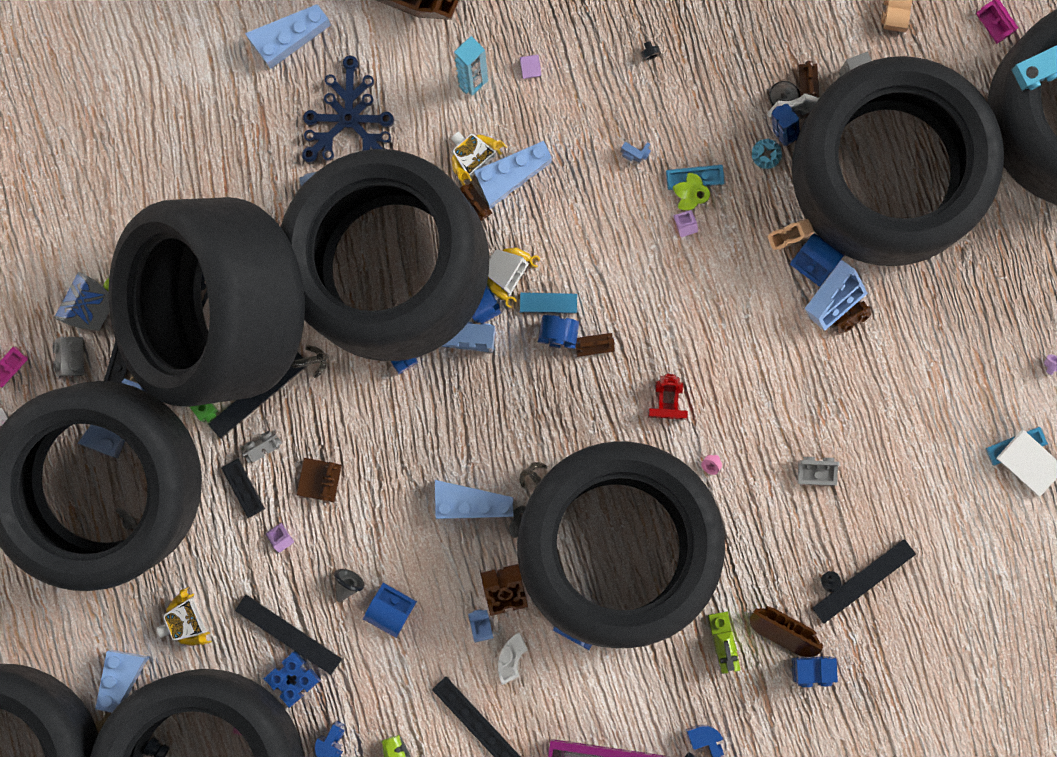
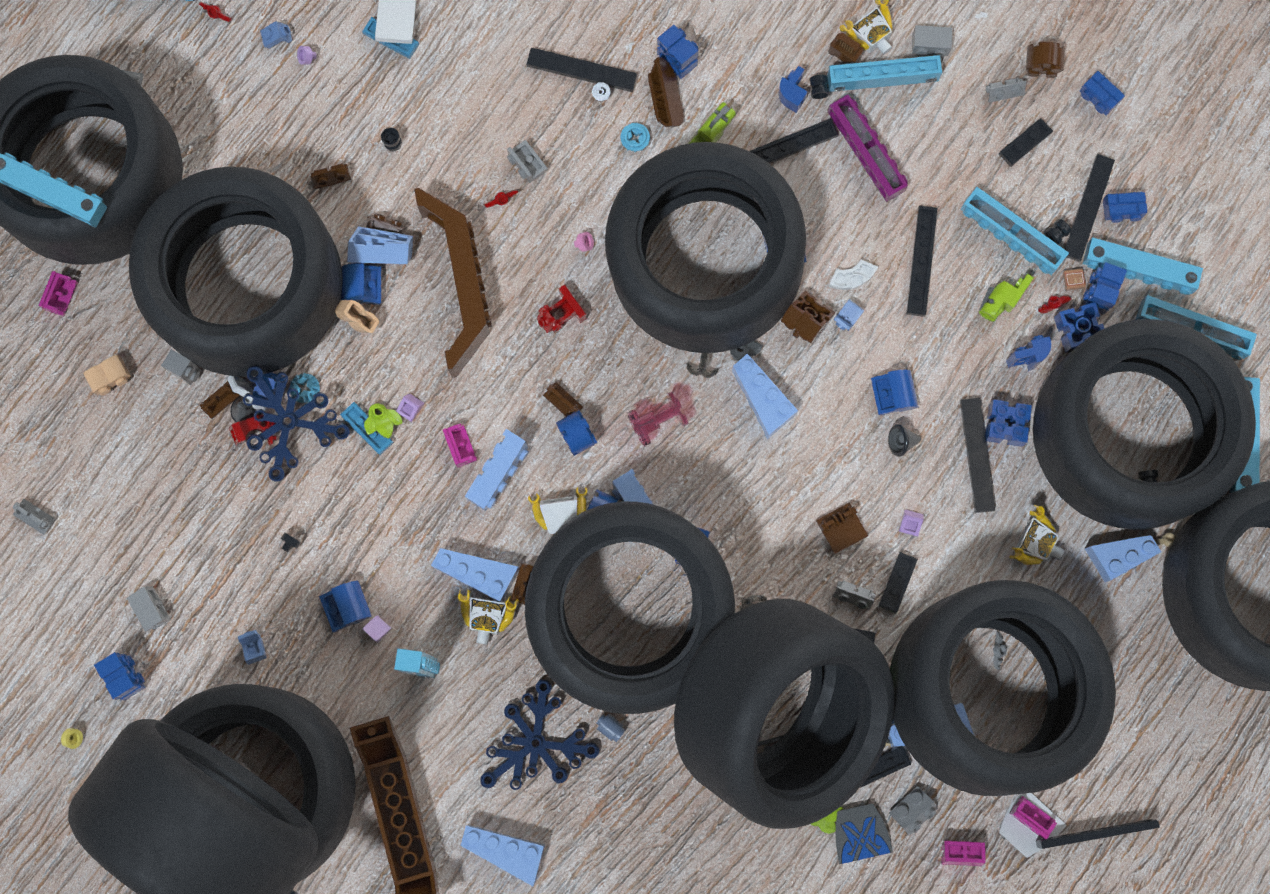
camera: 130 degrees left, 5 degrees down
dark azure tile [520,293,577,314] -> none
medium blue bracket [620,142,651,163] -> none
none -> red tile [229,414,277,446]
none -> dark blue plant [243,366,350,482]
none -> reddish brown hinge [310,163,351,189]
none -> blue brick [319,581,372,632]
none -> black wheel [381,127,402,152]
none -> reddish brown slope [414,188,492,378]
none -> dark pink hinge [443,424,477,468]
none -> light blue wedge [465,429,529,511]
none -> red piece [484,190,518,208]
none -> medium azure gear [620,123,650,152]
none -> clear pink piece [627,392,689,447]
none -> black tile [749,118,838,164]

